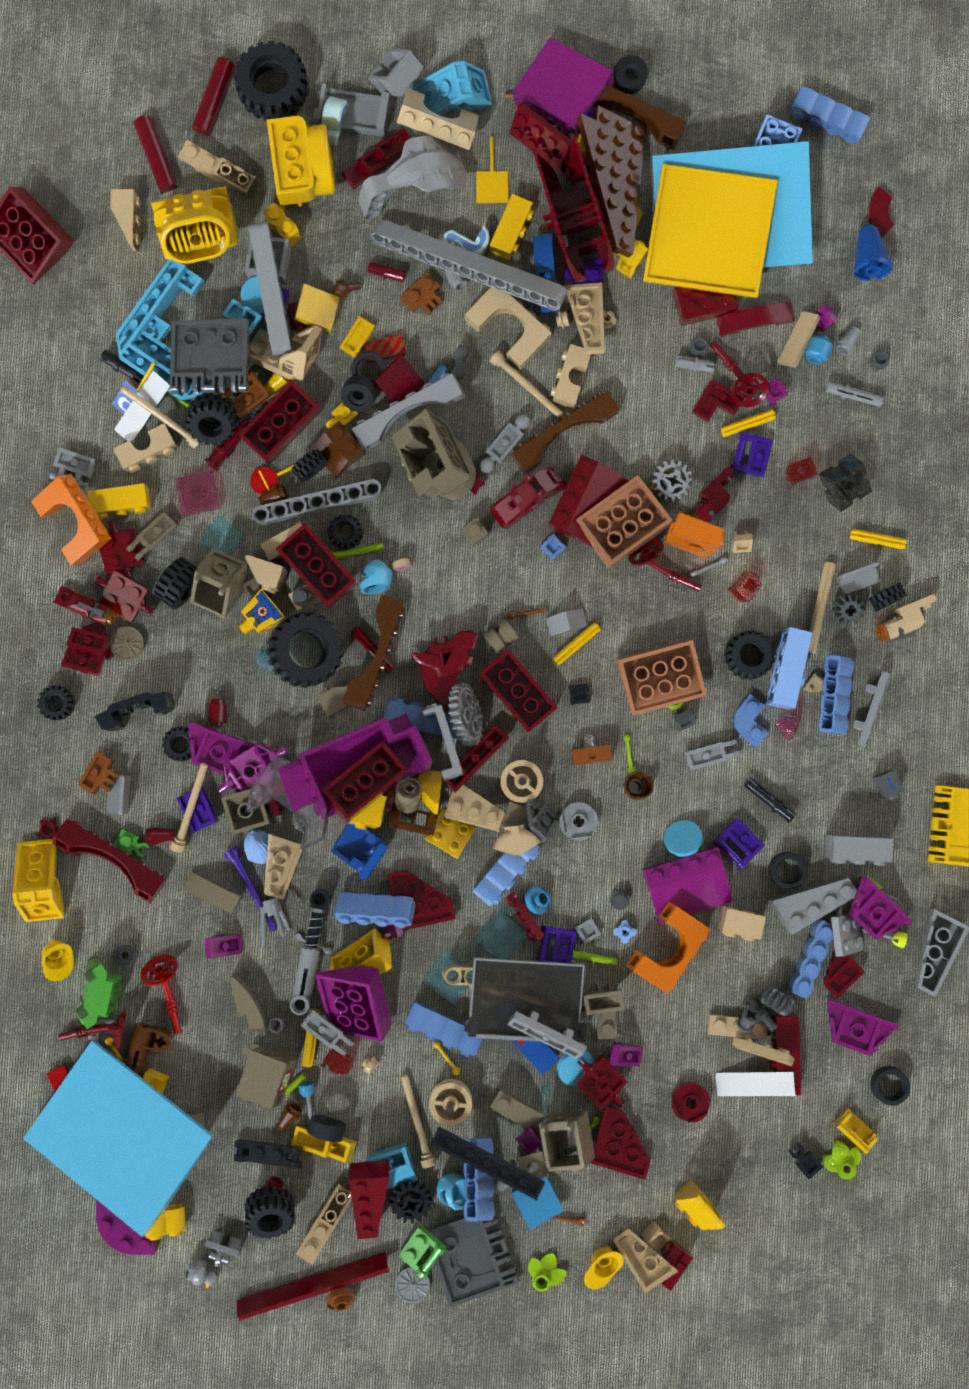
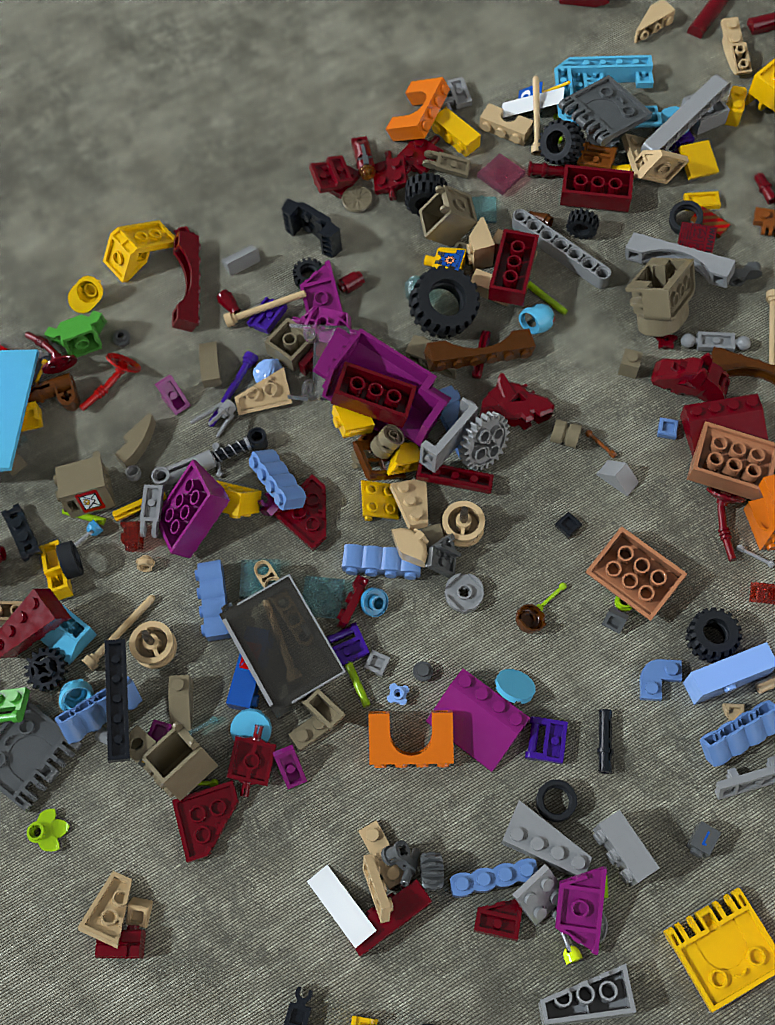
camera: 60 degrees right, 20 degrees down
black tyre [37,685,75,720] -> none
dark orange hinge [78,751,119,794] -> none
black pin [100,350,148,384] -> none
bright green plate [114,829,151,858] -> none
yellow brick [151,186,239,264] -> none
red piece [250,464,294,495] -> none
reddish brown cone [276,1102,302,1132] -> none
dark grey plate [292,587,312,607] -> none
reddish brown slope [311,421,365,478] -> none
yellow plate [325,402,358,429] -> none
black tyre [328,514,363,550] -> none
blue bracket [331,824,390,880] -> none
reddish brown plate [334,279,361,299] -> none
black tyre [341,375,377,412] -> none
tan tile [391,558,411,572] -> none
yellow hinge [433,1041,461,1075] -> none
dark red brick [478,649,558,733] -> none
light grey hinge [507,1011,587,1059] -> none
dark azure tile [511,1177,564,1229] -> none
dark orange hinge [549,1215,585,1226] -> none
yellow axle [553,623,601,665] -> none
dark orange piece [571,734,612,765] -> none
yellow piece [584,1245,624,1290] -> none
dark red plate [671,1082,711,1123] -> none
yellow slope [674,1179,726,1230] -> none
light grey hinge [684,739,741,771] -> none
tan piece [717,905,766,942] -> none
clear pink brick [776,714,801,740] -> none
magenta wing [827,999,900,1056] -> none

